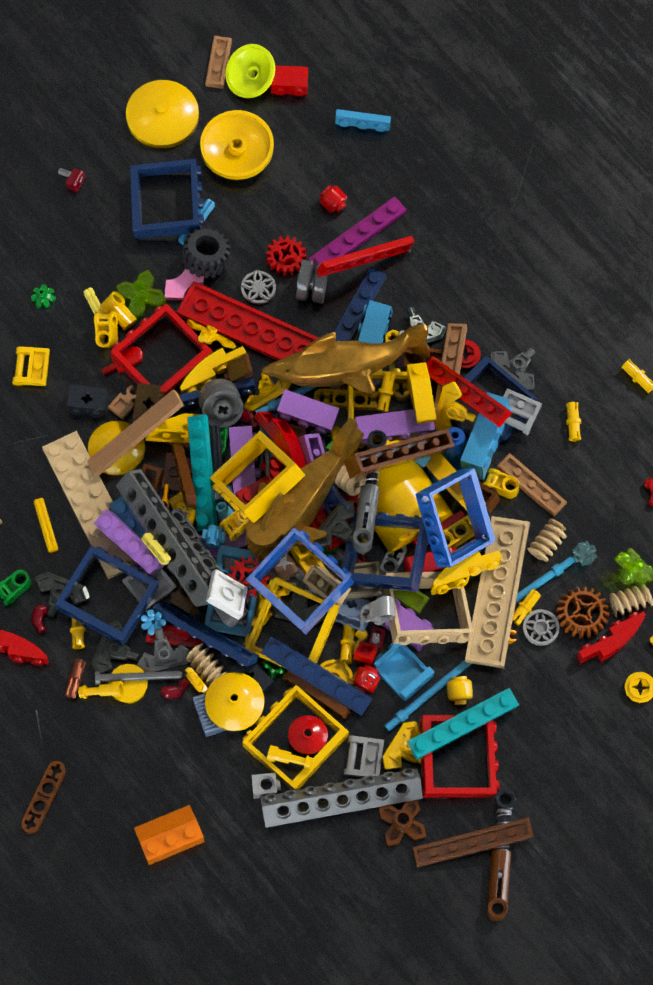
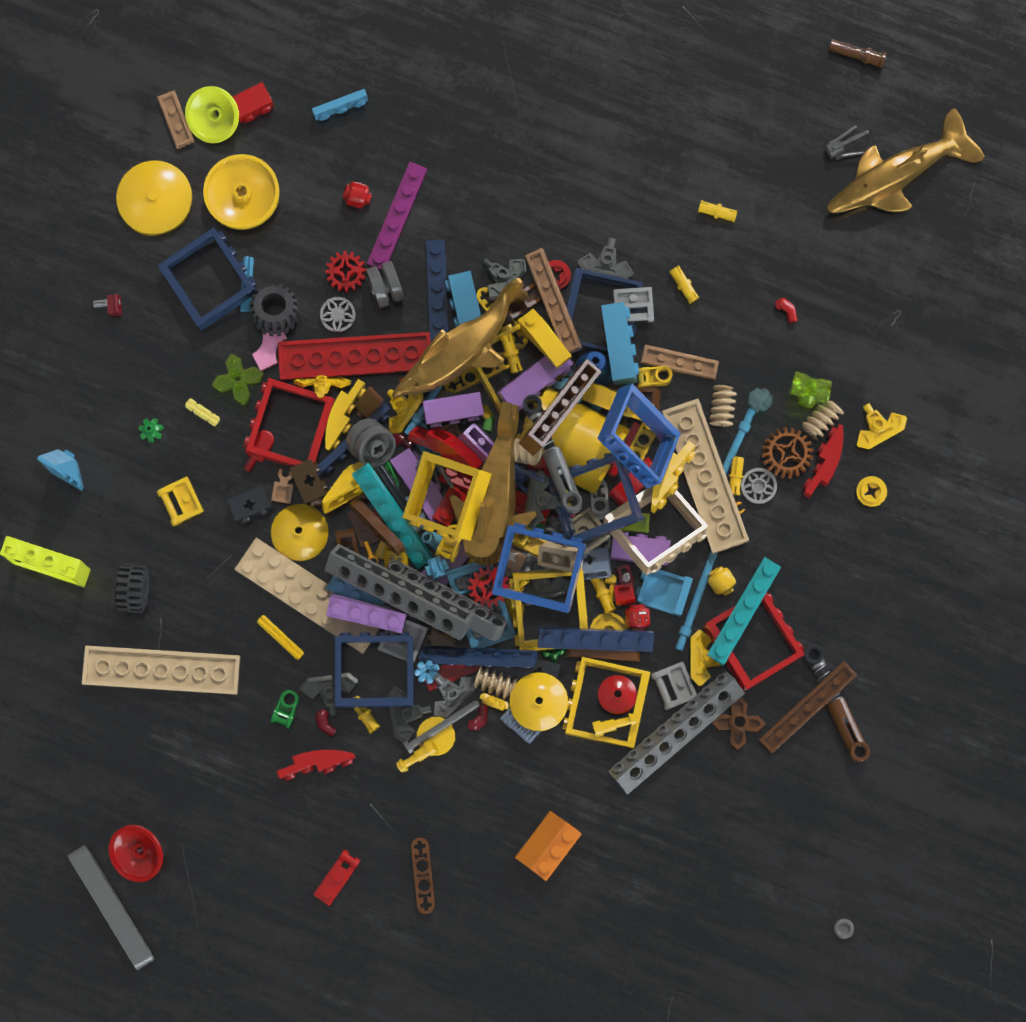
camera: 30 degrees left, 10 degrees up
copper axle [65,659,87,699] -> none
medium nougat tile [87,390,184,477] -> none
yellow piece [94,311,118,348] -> none
yellow piece [100,291,137,331] -> none
light yellow axle [141,533,171,565] -> none
white tile [206,569,248,620] -> none
light grey brick [252,773,281,799] -> none
red tile [316,236,414,277] -> none
light grey piece [360,596,396,625] -> none
red plate [426,356,512,428] -> none
yellow piece [434,382,477,431] -> none

